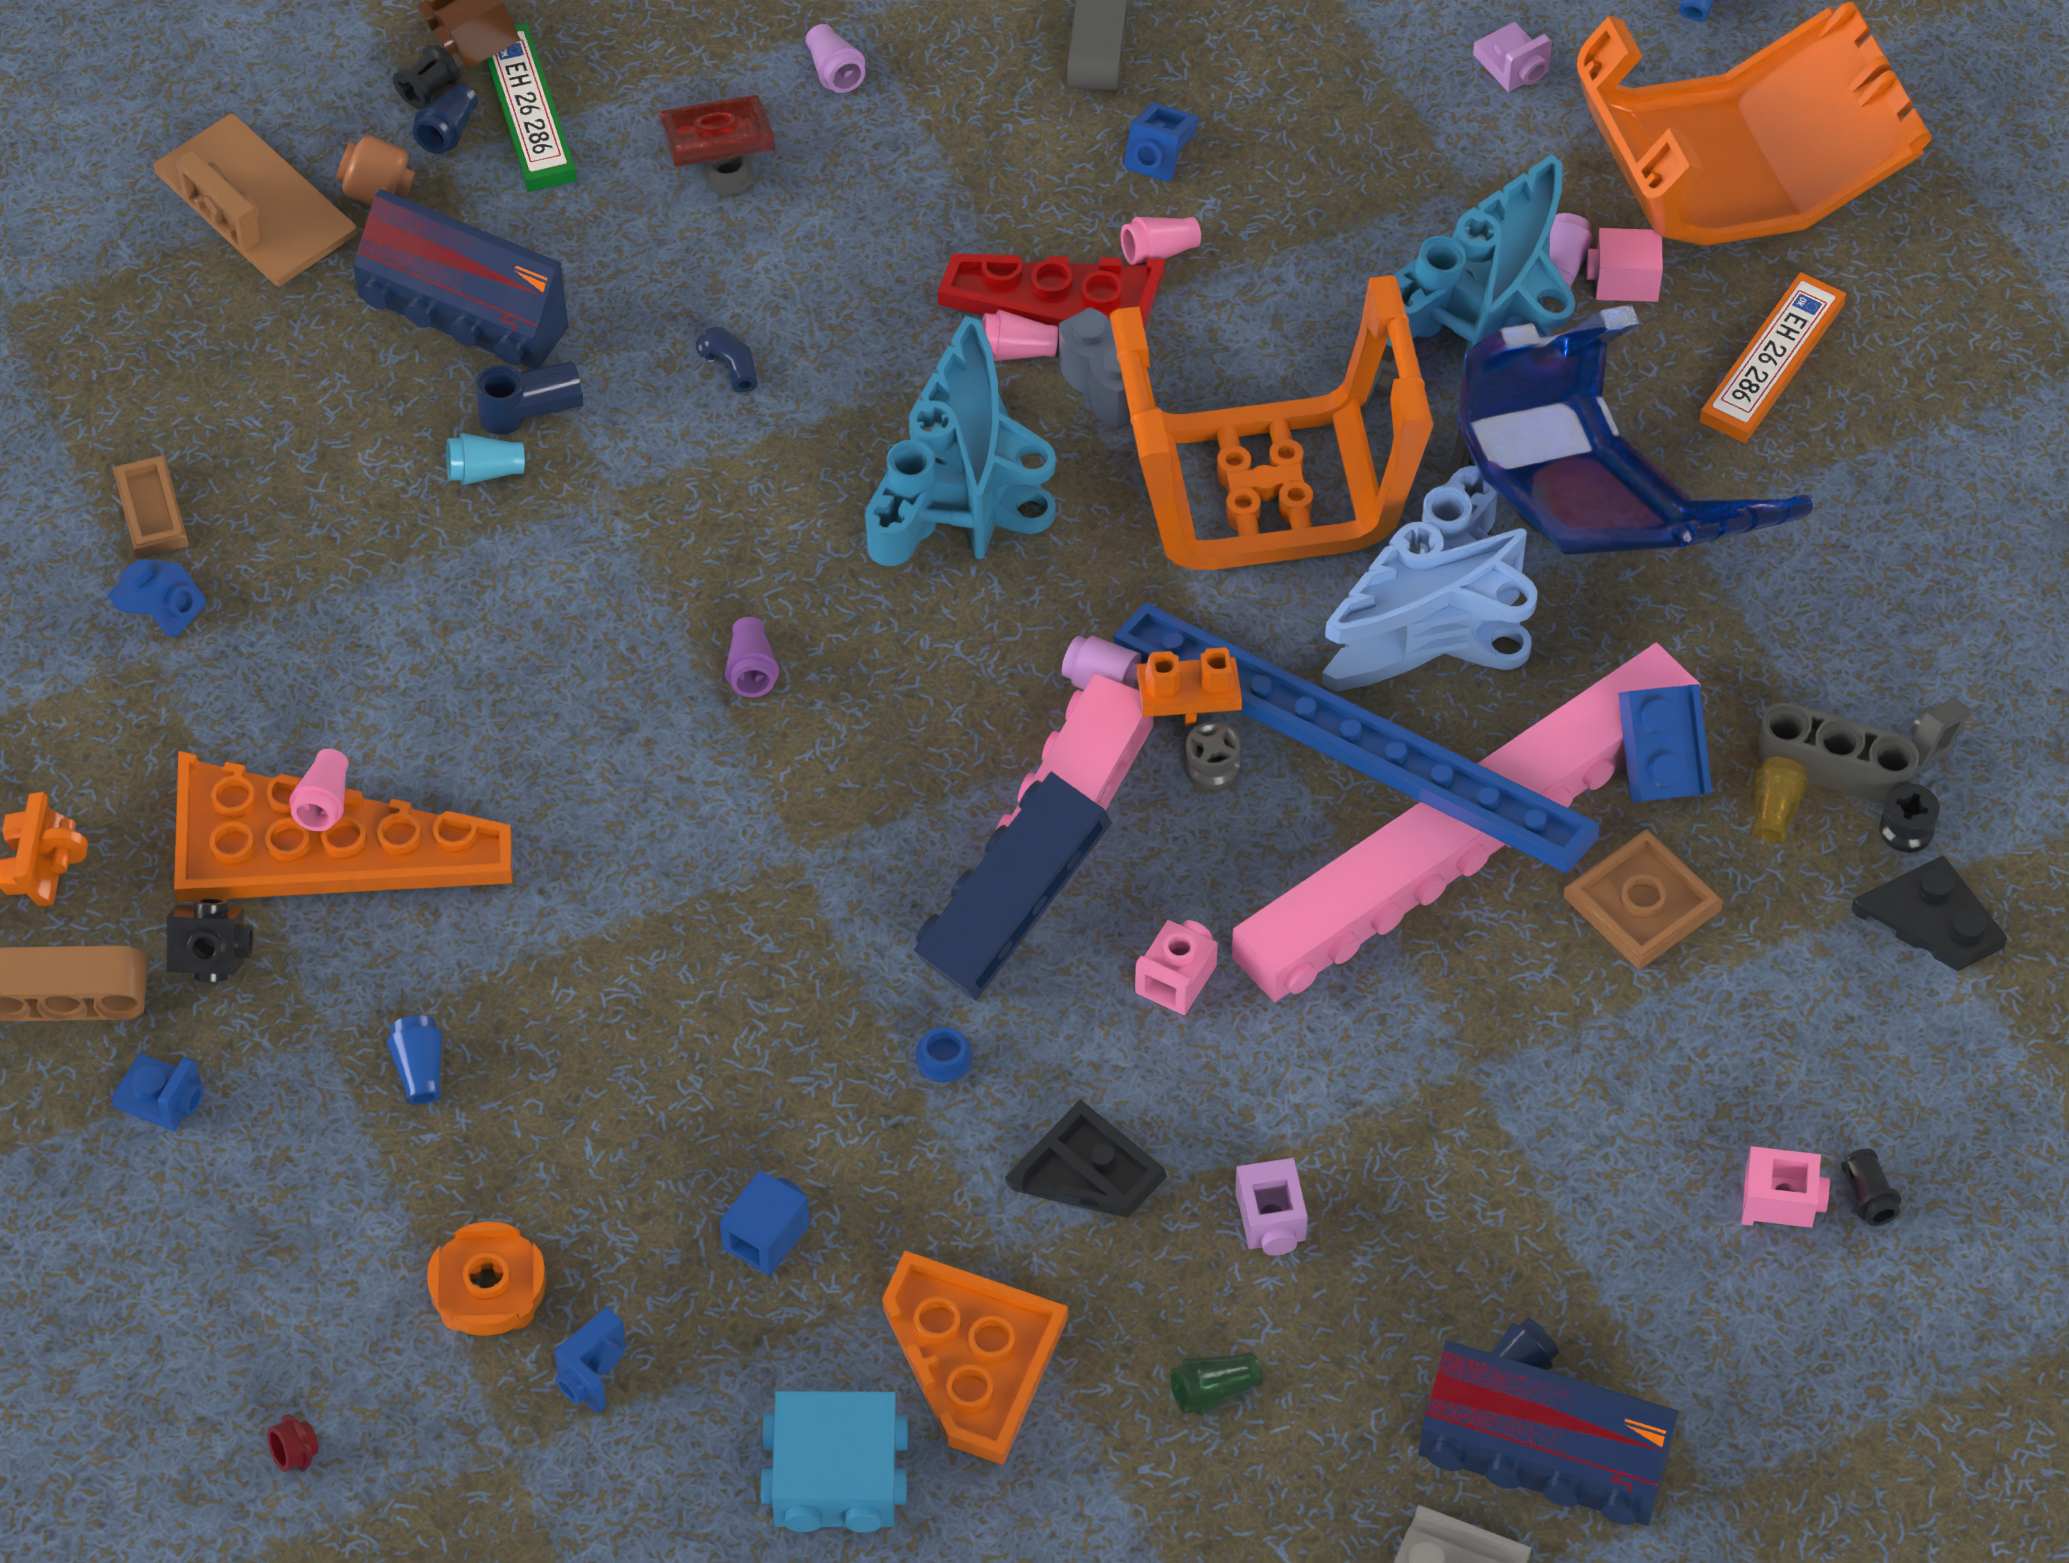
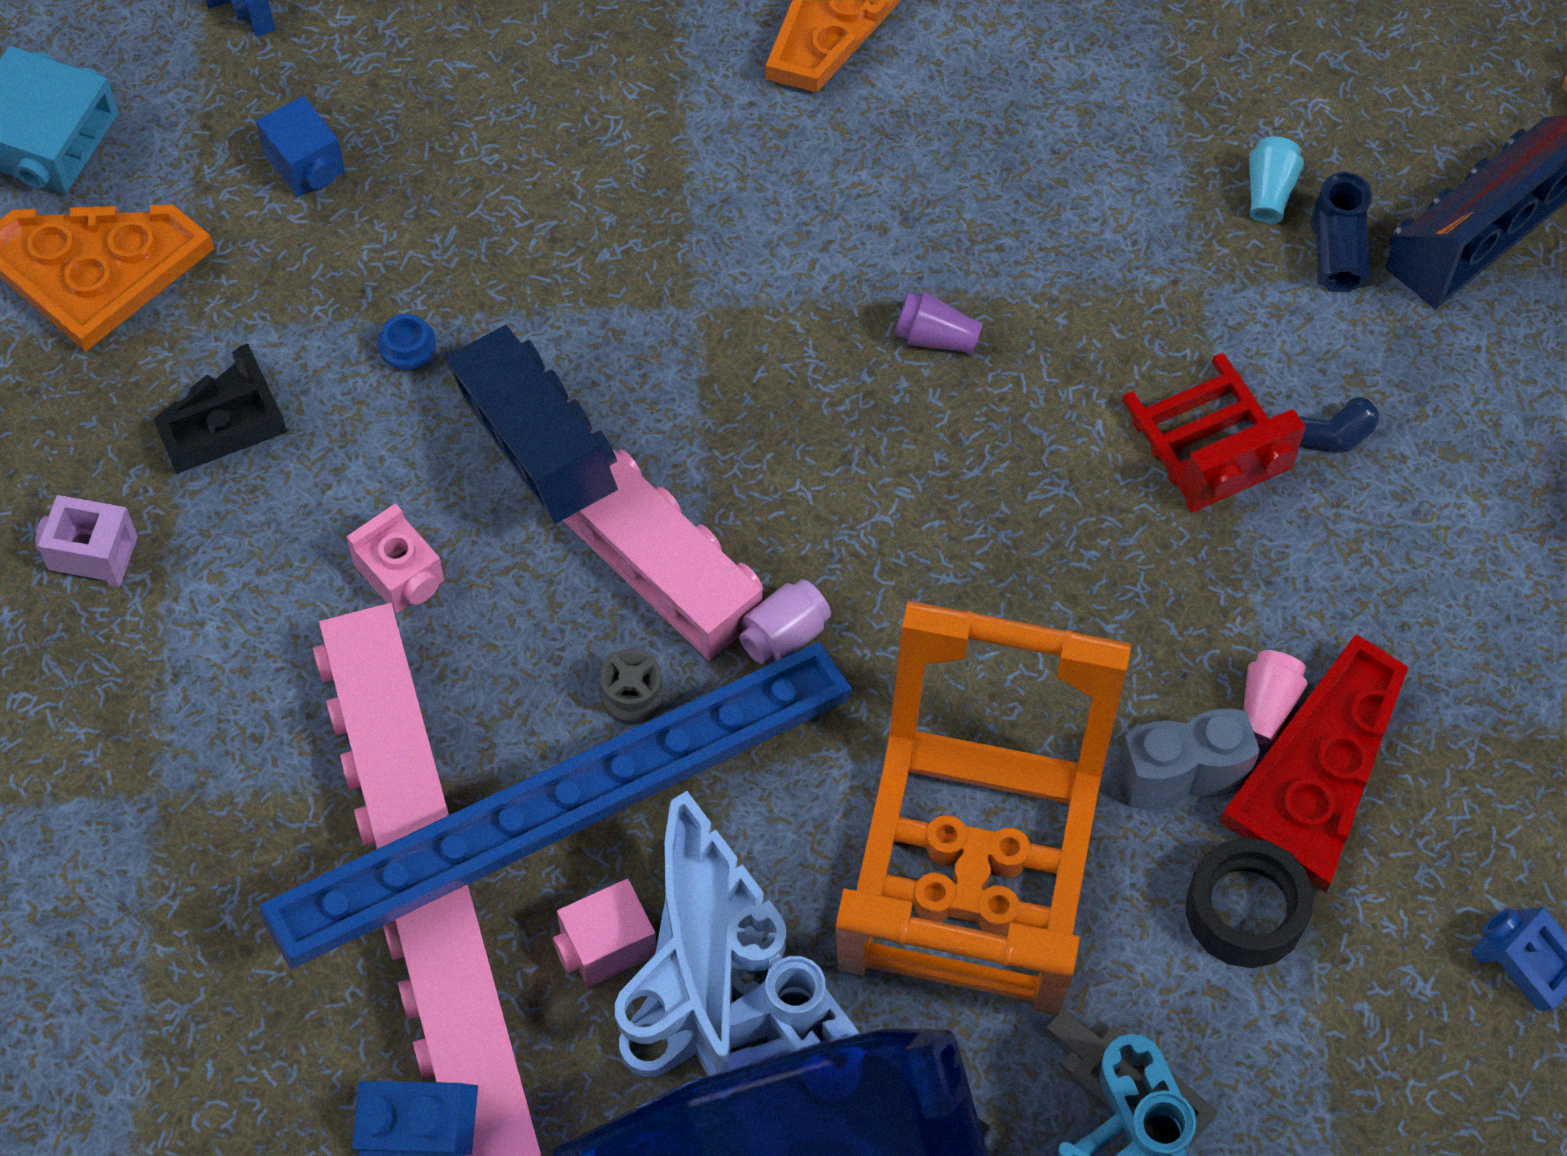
camera: 110 degrees right, 5 degrees up
dark azure piece [865,315,1056,566] -> none
bright pink cone [1121,217,1201,265] -> none
orange hips [1137,647,1242,727] -> none
medium nougat tile [1563,829,1723,970] -> none
none -> bright pink brick [552,878,657,988]
none -> red plate [1122,352,1306,513]
none -> black tyre [1185,837,1314,968]

